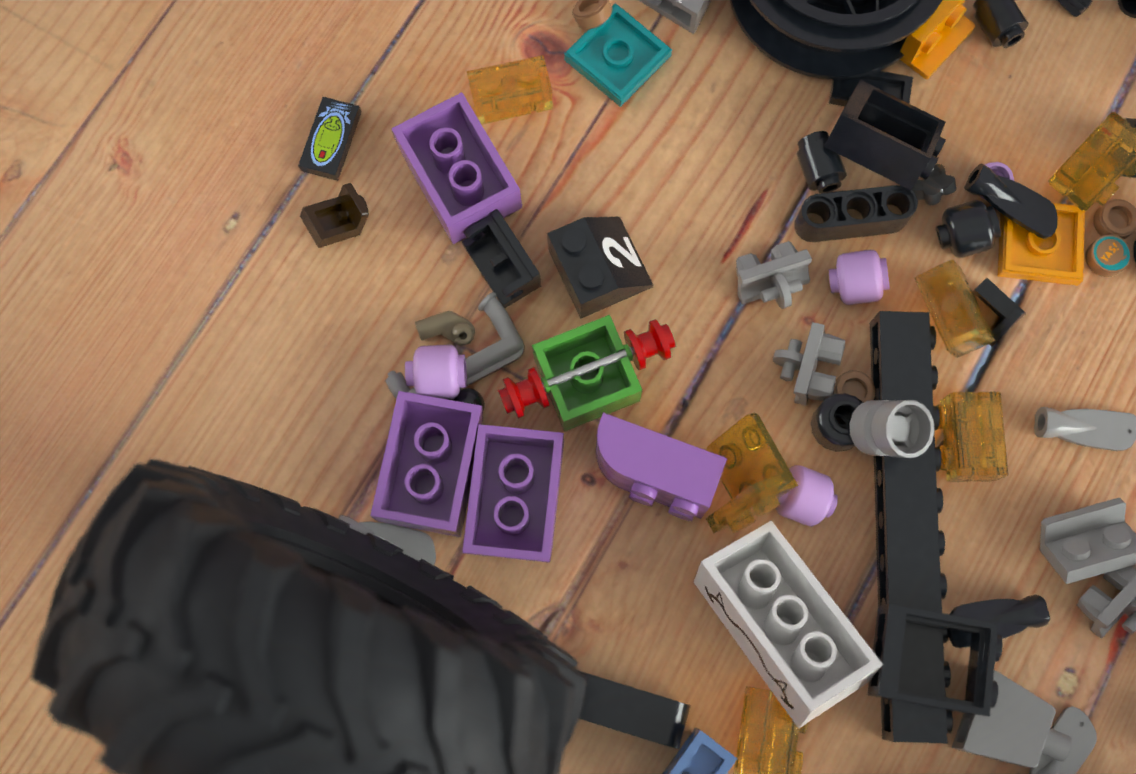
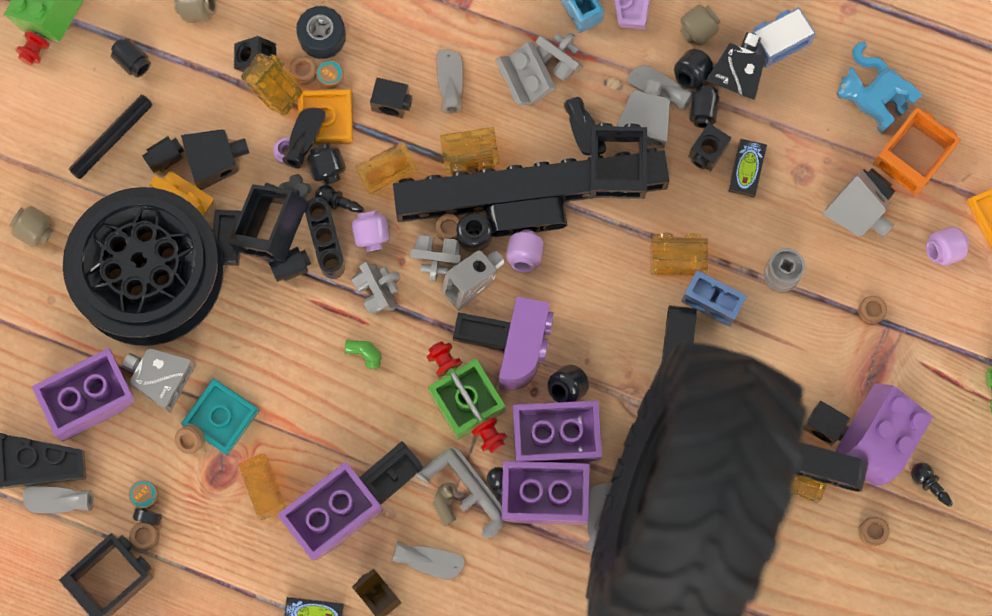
camera: 100 degrees left, 0 degrees up
lavender head [405,345,467,399] -> none
black slope [547,217,653,319] -> none
white brick [694,521,883,728] -> none
clear yellow bracket [706,413,798,533] -> none
light grey wheel [850,400,934,458] -> none
black tile [972,278,1026,347] -> none
none -> black torso [181,129,250,190]
none -> black bar [315,185,364,213]
none -> bright green arm [345,340,382,369]
none -> black brick [370,77,413,119]
none -> light grey piece [392,541,464,580]
none -> light grey torso [441,250,504,311]
none -> black tile [453,312,511,351]
none -> black beam [485,197,568,237]
none -> black head [548,364,589,403]

